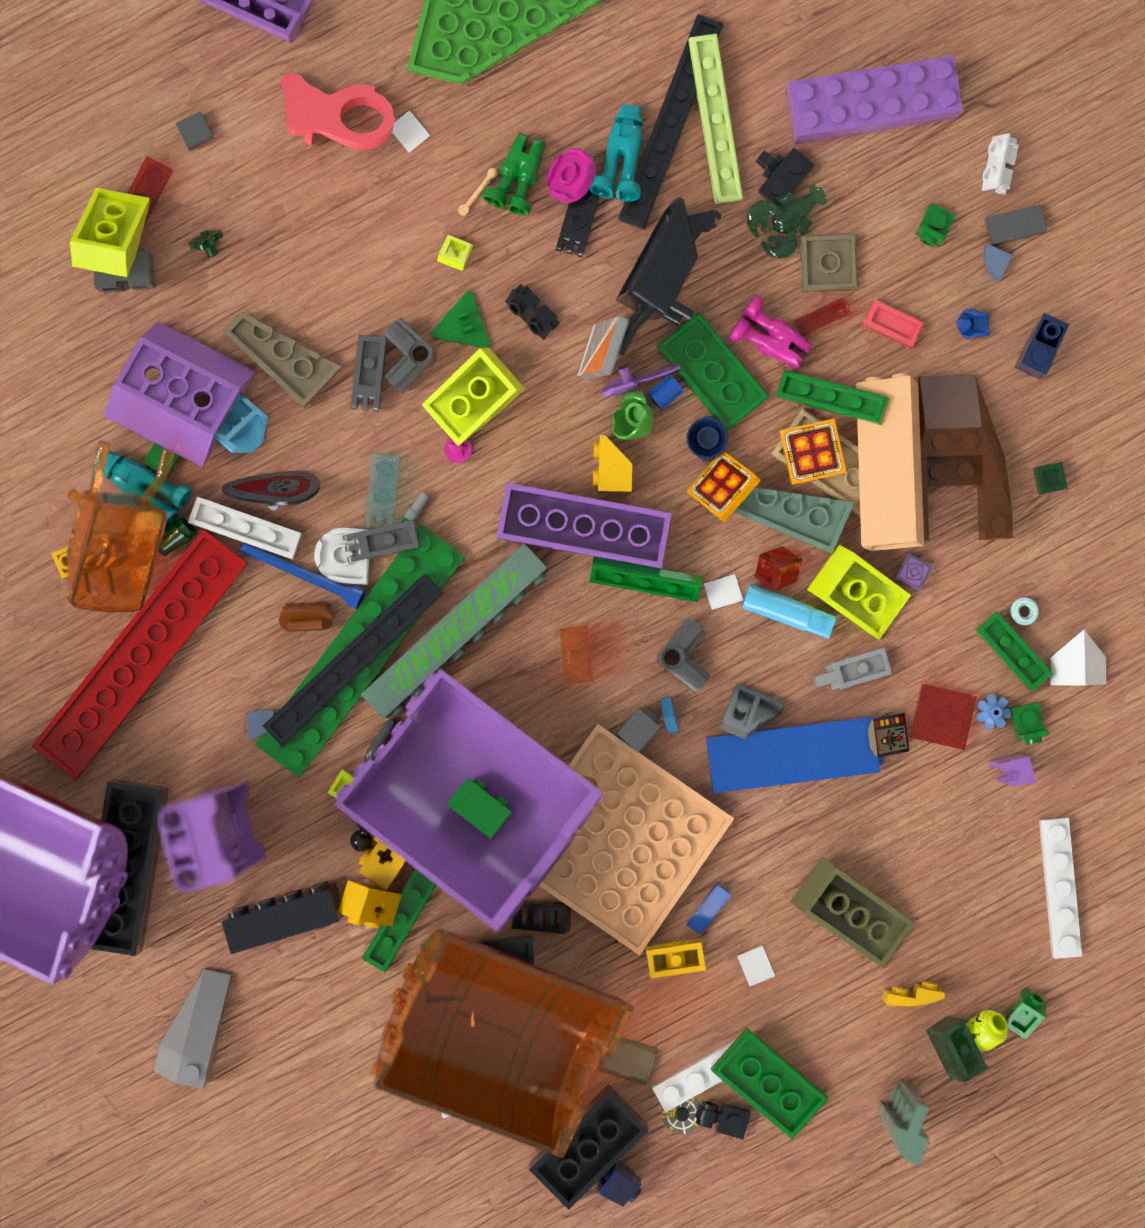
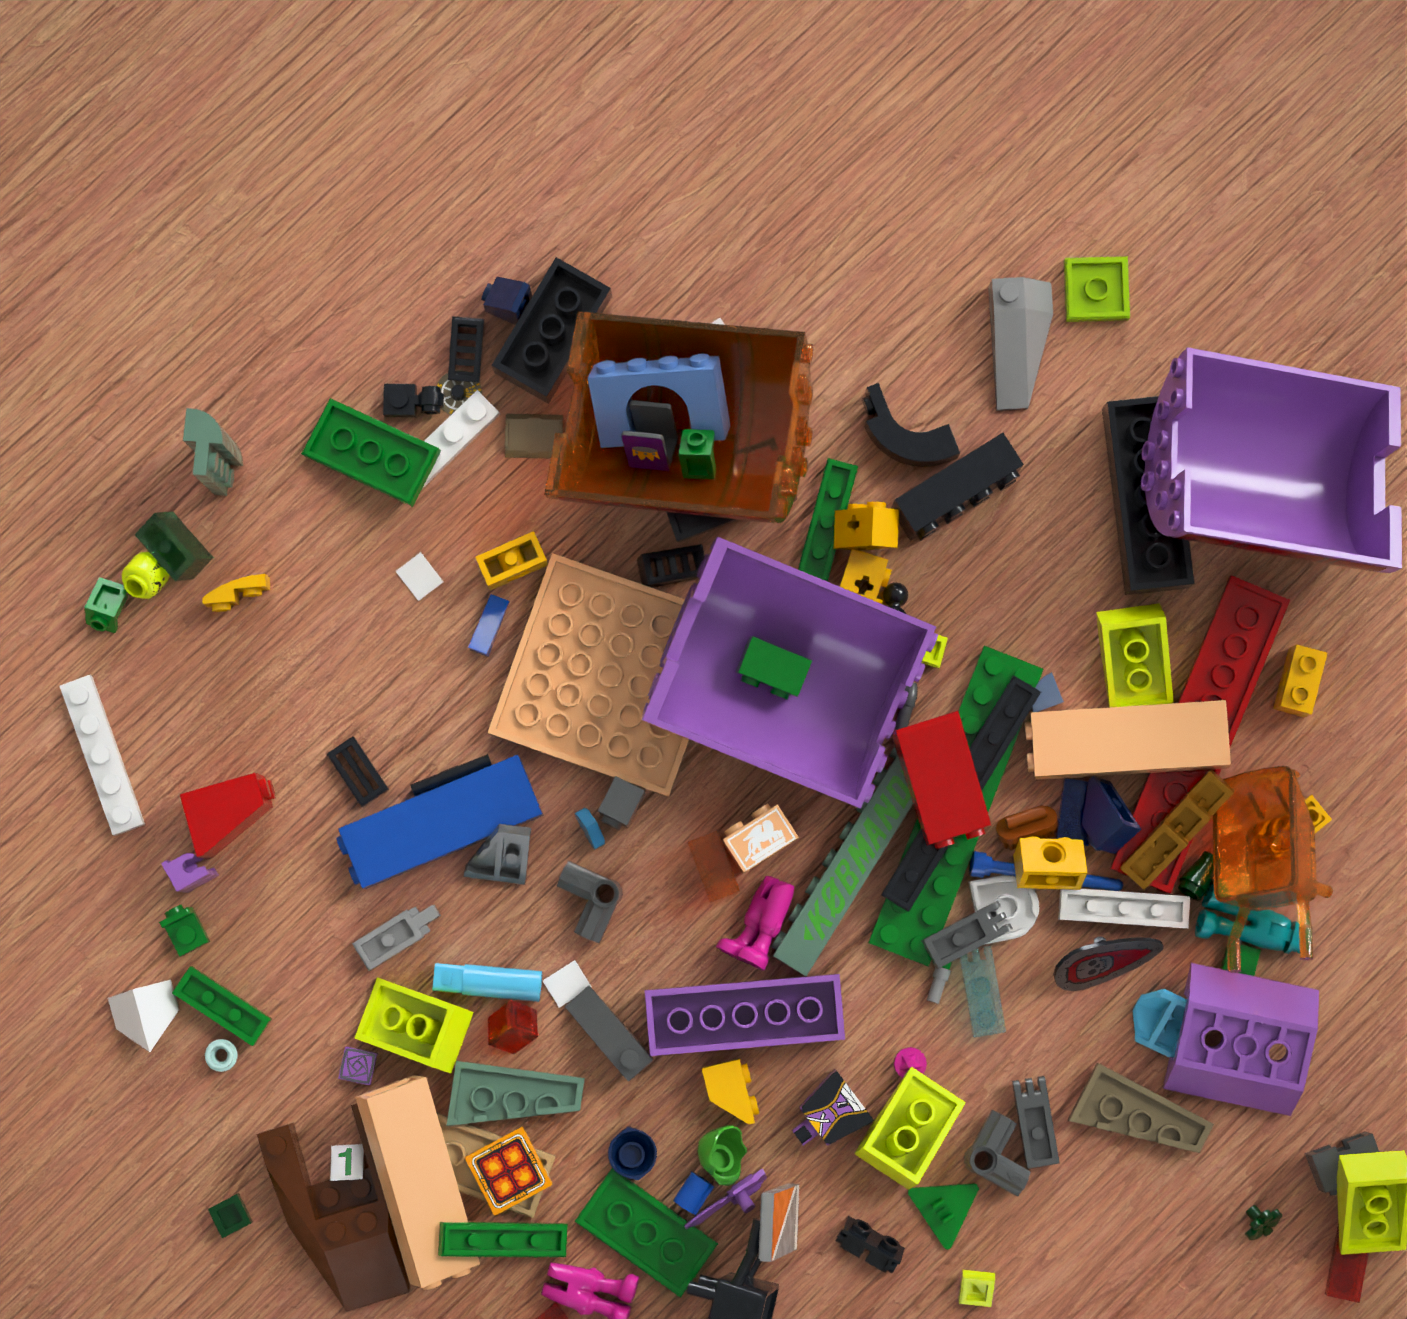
camera: 165 degrees right, 5 degrees down
medium lavender piece [159,781,266,892] -> none
green tile [589,557,703,602] -> none
tile [686,451,761,522] -> none
olive slope [790,857,915,968] -> none
piece [868,713,909,758] -> none
clear red tile [909,684,977,750] -> none
medium blue plant [976,694,1011,729] -> none
none -> red slope [180,773,276,859]
none -> black tile [327,736,389,807]
none -> white sticker [330,1144,364,1181]
none -> black piece [410,754,492,796]
none -> black slope [448,316,485,383]
none -> dark grey slope [565,985,653,1082]
none -> medium blue arch [588,354,730,448]
none -> piece [621,400,678,471]
none -> green bracket [679,429,716,479]
none -> dark pink piece [716,876,794,970]
none -> brick [722,803,799,874]
none -> black torso [792,1069,874,1146]
none -> black arch [862,383,960,467]
none -> red slope [891,711,991,849]
none -> yellow brick [1013,836,1087,890]
none -> light nougat brick [1025,700,1231,780]
none -> clear blue plate [1056,778,1089,847]
none -> lime tile [1064,256,1130,322]
none -> dark blue slope [1082,776,1142,854]
none -> neon yellow slope [1096,603,1174,708]
none -> pearl gold slope [1120,769,1235,890]
none -> yellow brick [1273,644,1328,718]

